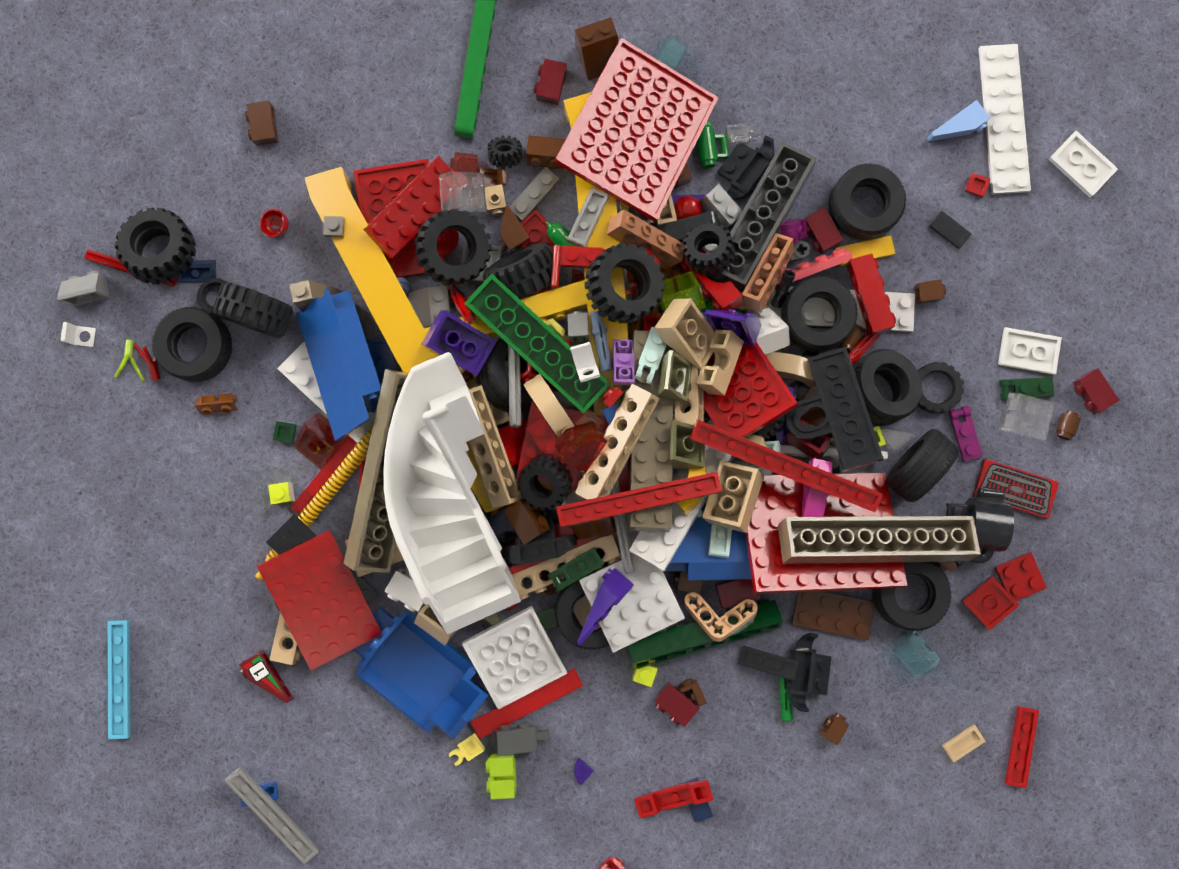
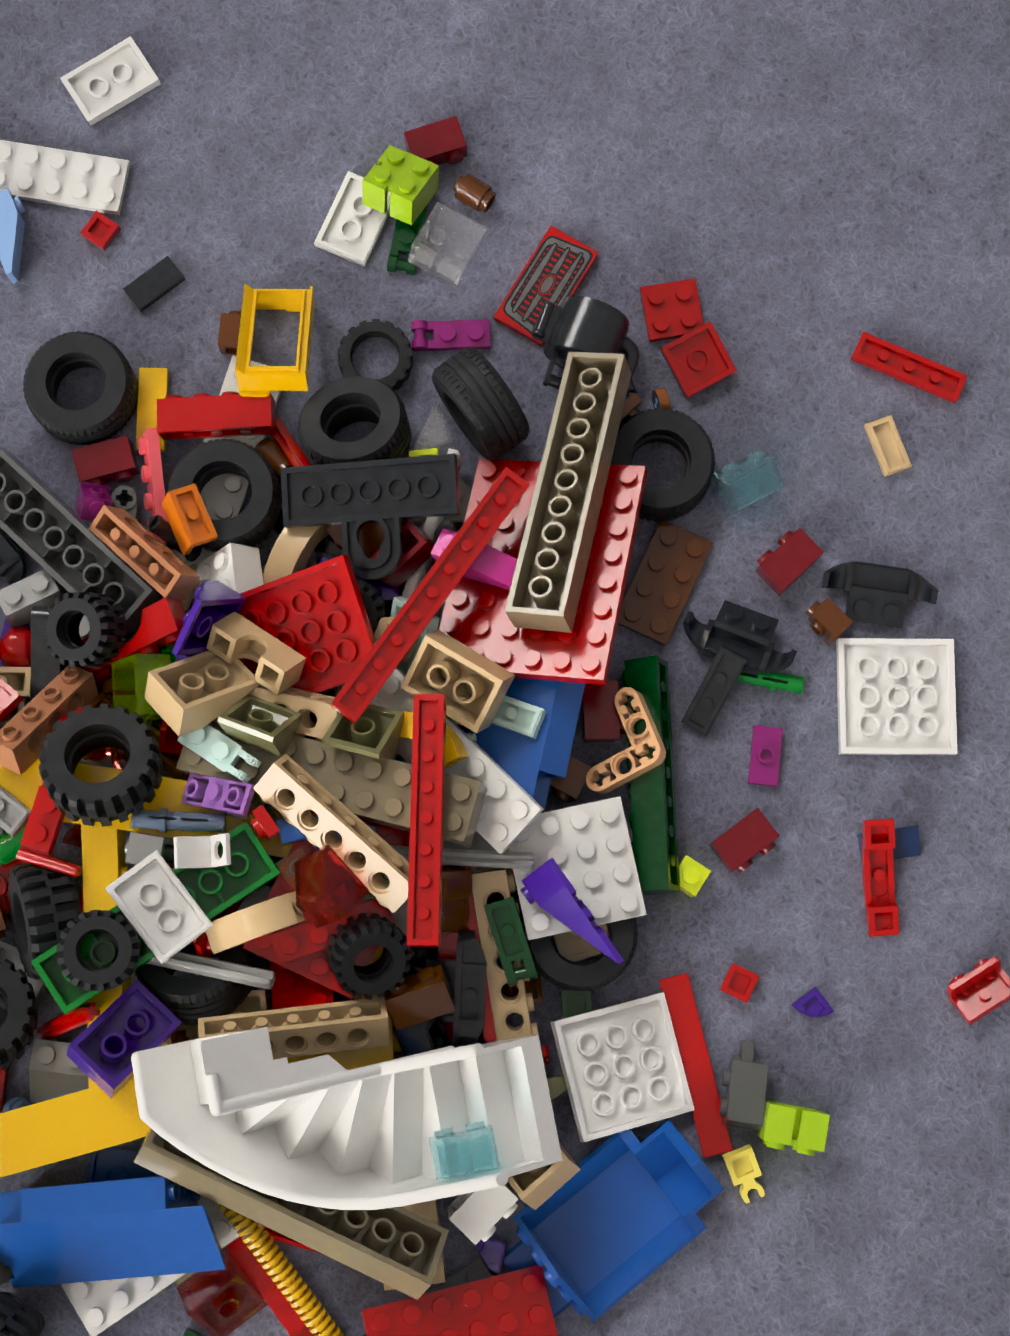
camera: 75 degrees left, 5 degrees down
reddish brown bracket [679,678,707,706] -> none
none -> black tyre [56,910,141,991]
none -> white tile [105,850,214,964]
none -> orange panel [161,483,218,556]
none -> yellow piece [235,284,315,397]
none -> lime piece [362,145,439,225]
none -> clear light blue brick [429,1121,500,1180]
none -> dark purple tile [476,1237,508,1274]
none -> dark orange tile [652,388,671,410]
none -> red plate [719,963,760,1003]
none -> magenta plate [747,725,783,787]
none -> dark red brick [755,528,824,596]
none -> black plate [821,560,939,628]
none -> white plate [836,638,958,755]

